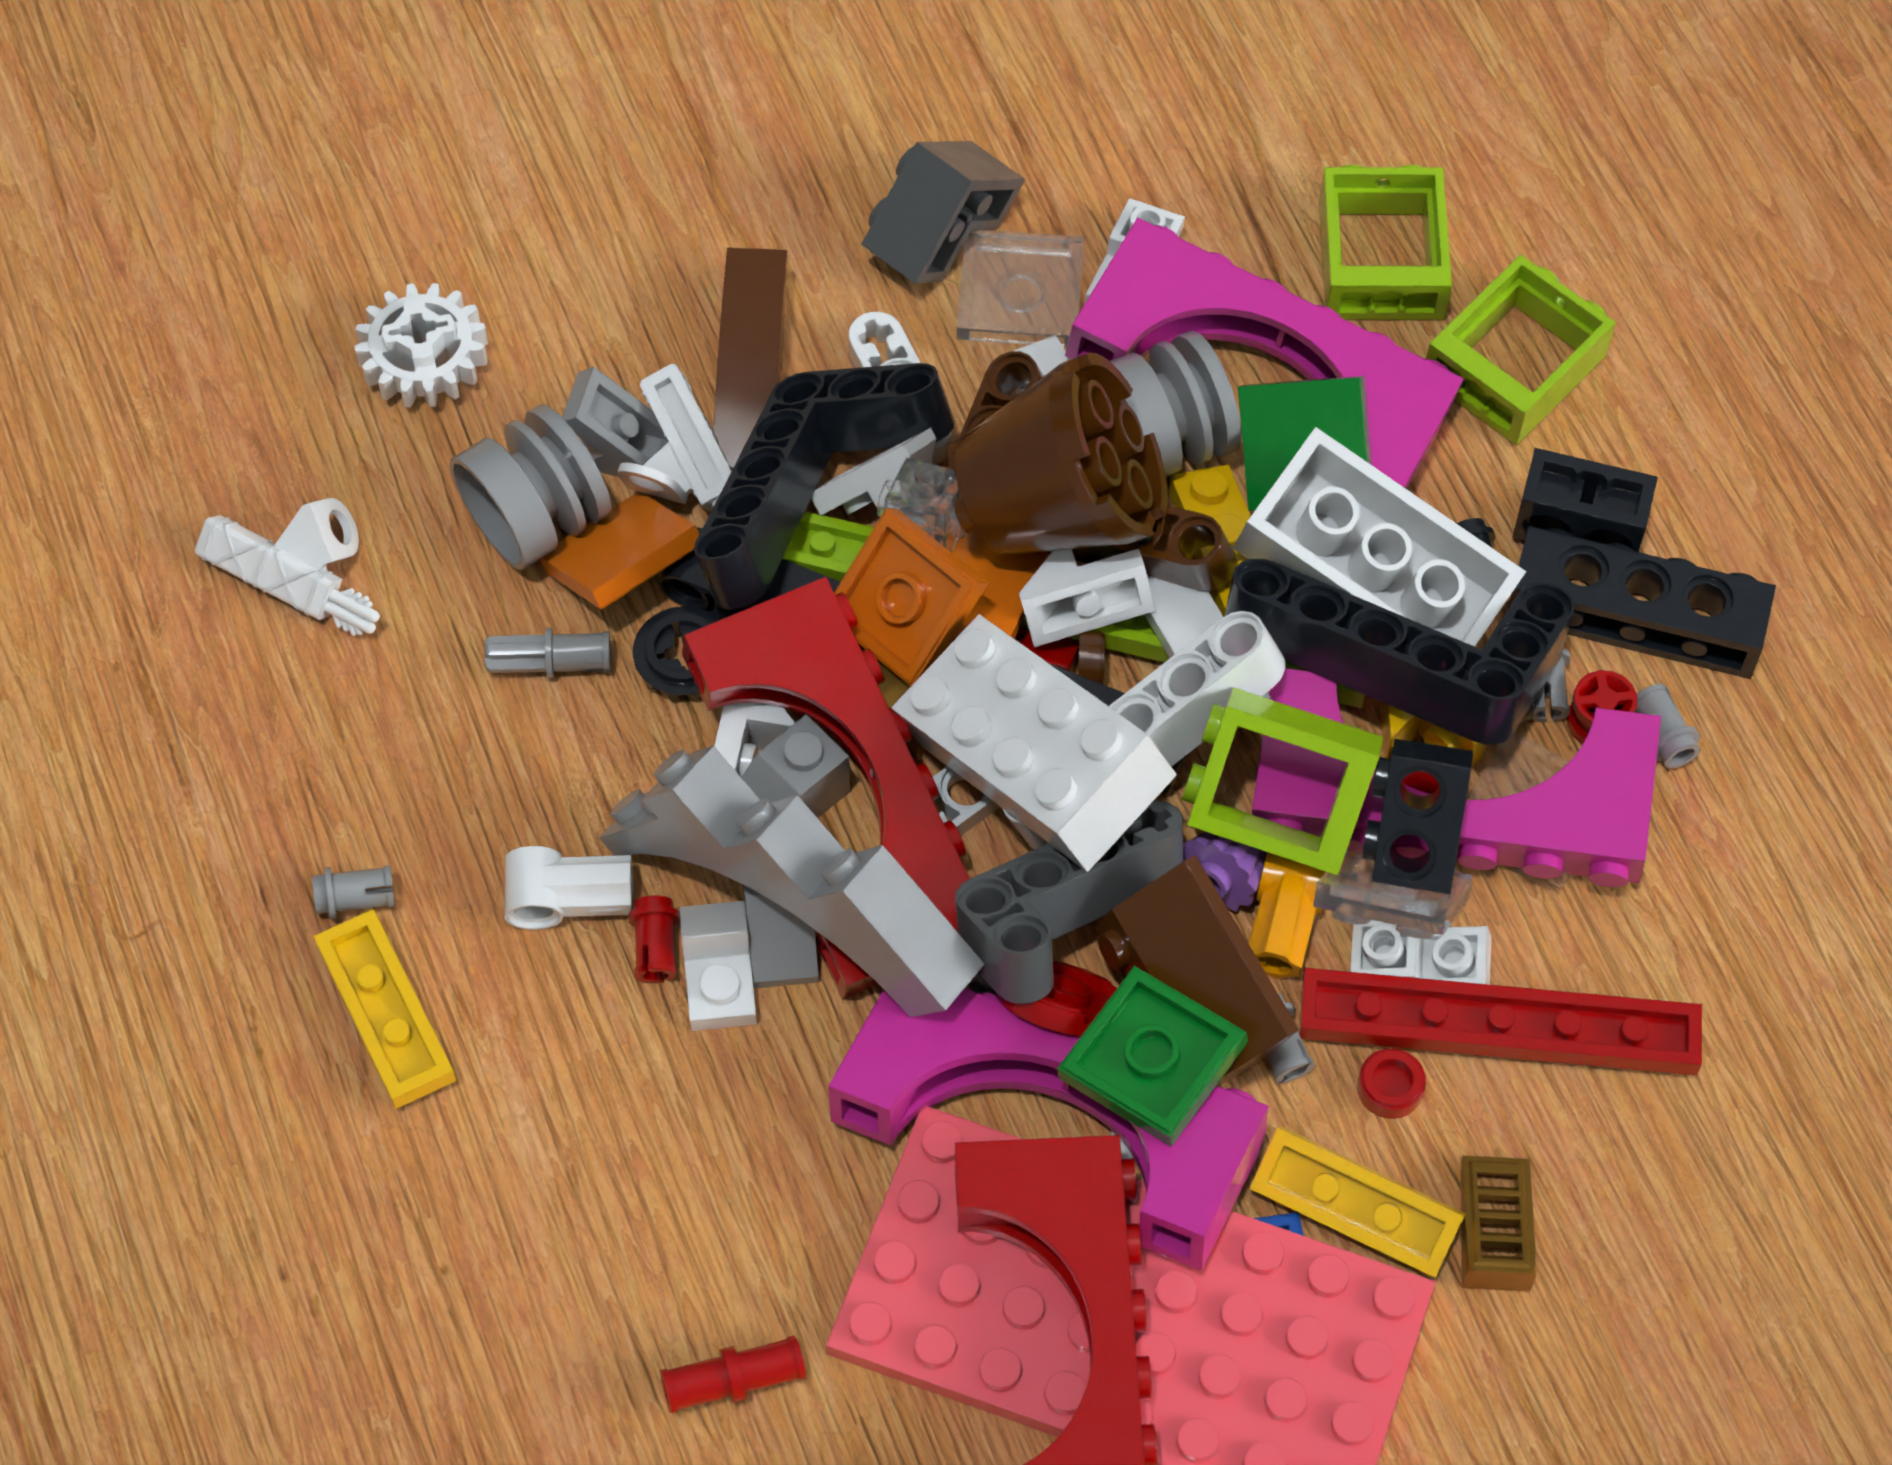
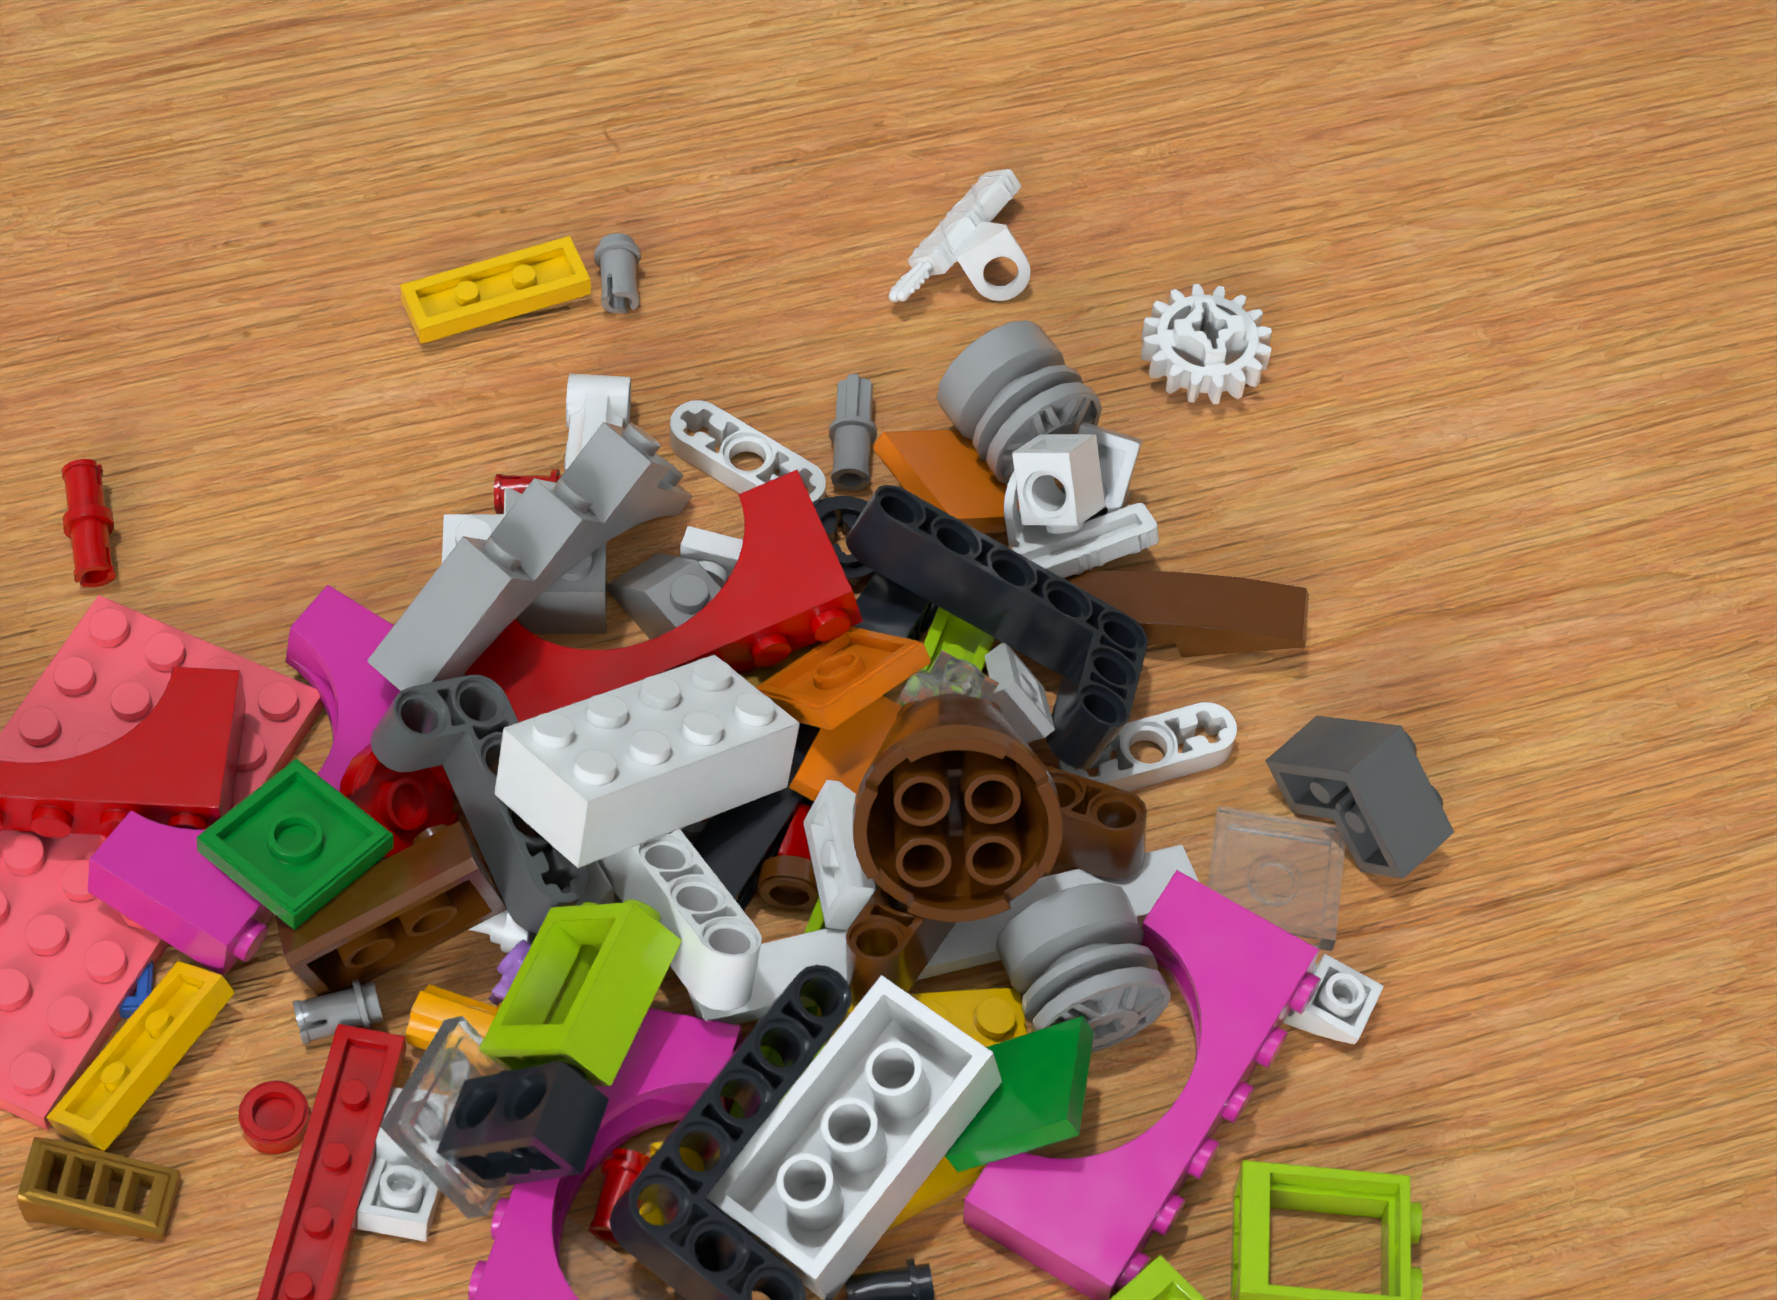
camera: 90 degrees right, 5 degrees down
none -> white beam [670,400,826,505]
none -> white brick [1012,434,1105,534]

